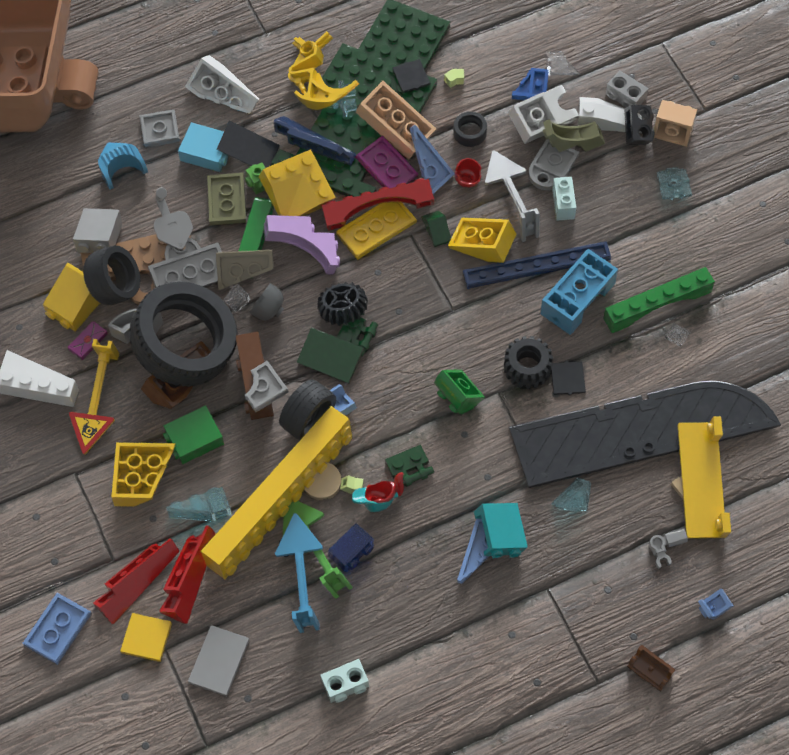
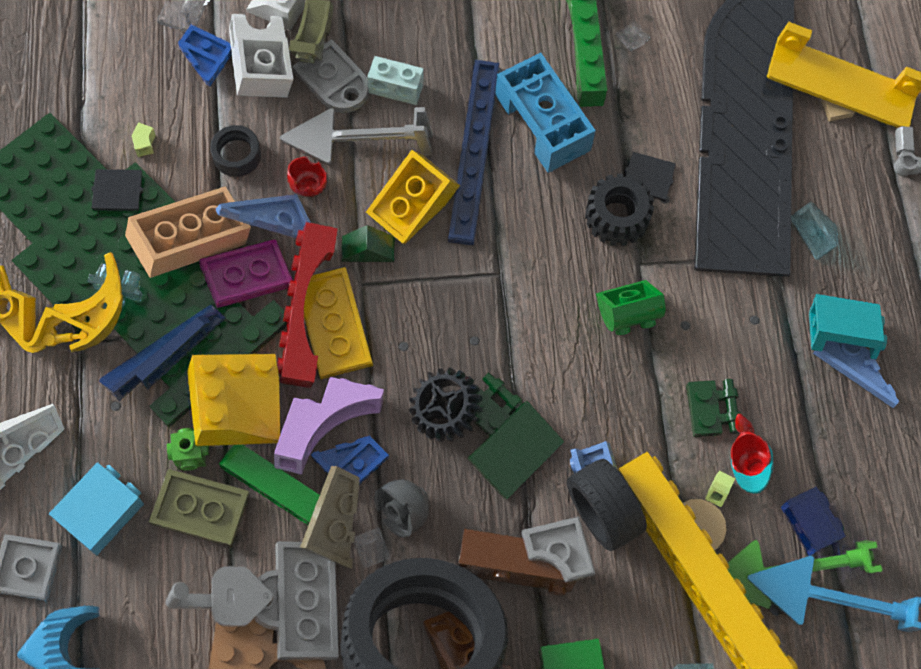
camera: 75 degrees left, 5 degrees up
black piece [216,120,280,168] -> none
none -> blue wing [311,435,389,485]

